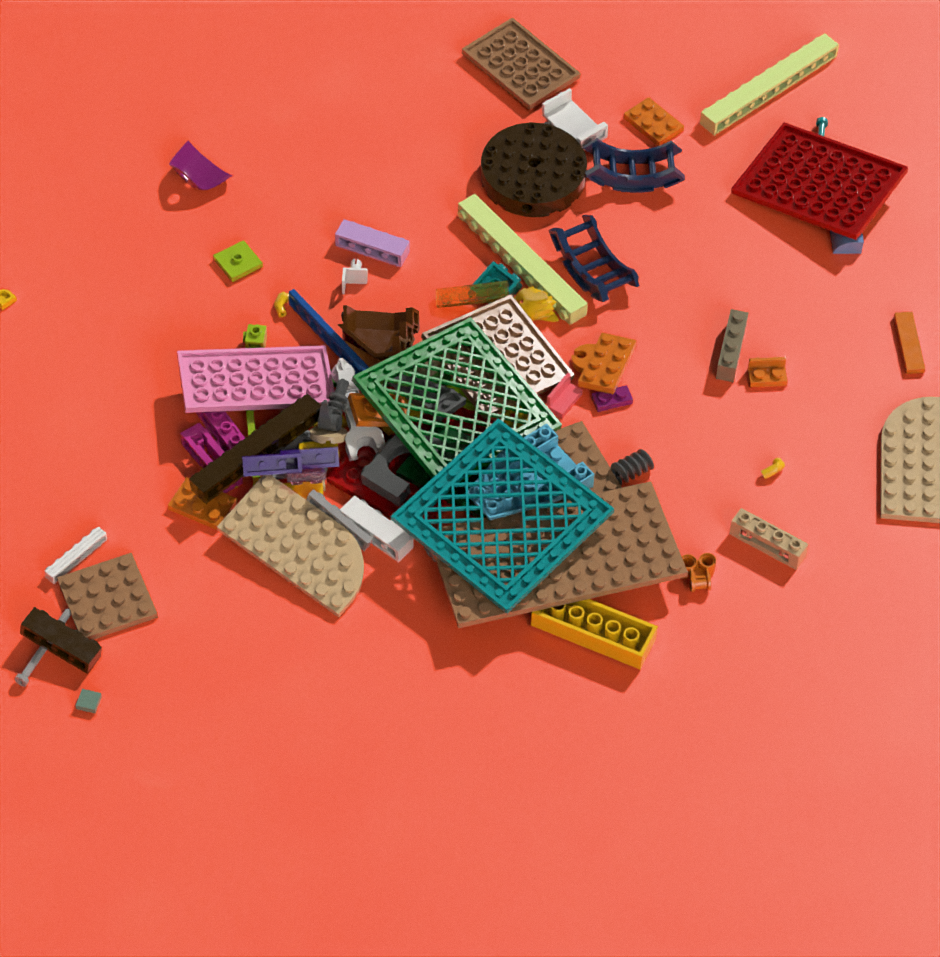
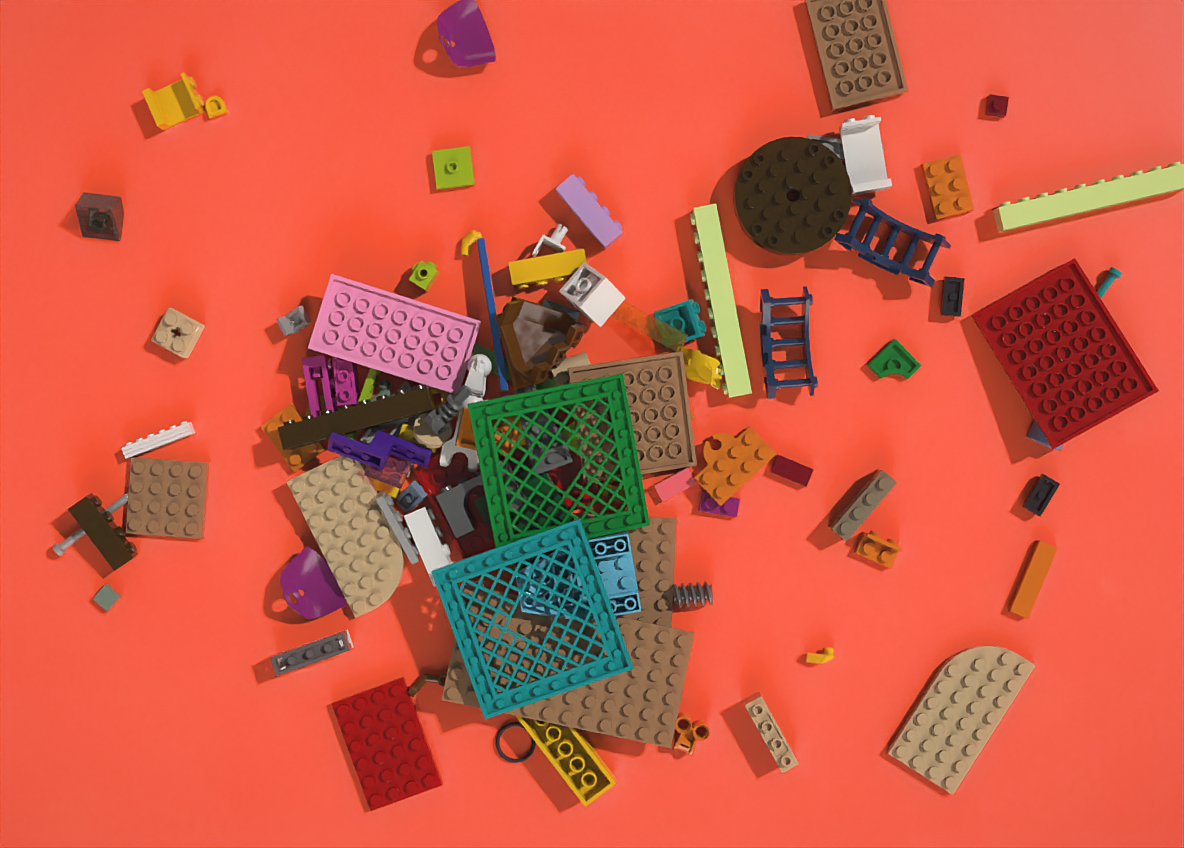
camera: 30 degrees right, 35 degrees up
none -> tan brick [151,308,205,358]
none -> dark grey piece [270,629,354,676]
none -> light grey bracket [276,306,312,336]
none -> magenta piece [280,547,347,619]
none -> red plate [331,676,443,811]
none -> sand blue slope [395,481,428,514]
none -> reddish brown arm [408,673,447,697]
none -> black tyre [496,722,536,763]
none -> yellow brick [508,249,587,289]
none -> white brick [559,262,625,327]
none -> dark red tile [770,455,814,487]
none -> green tile [866,339,922,379]
none -> black plate [940,276,965,317]
none -> dark red plate [985,94,1009,118]
none -> black plate [1022,474,1060,517]

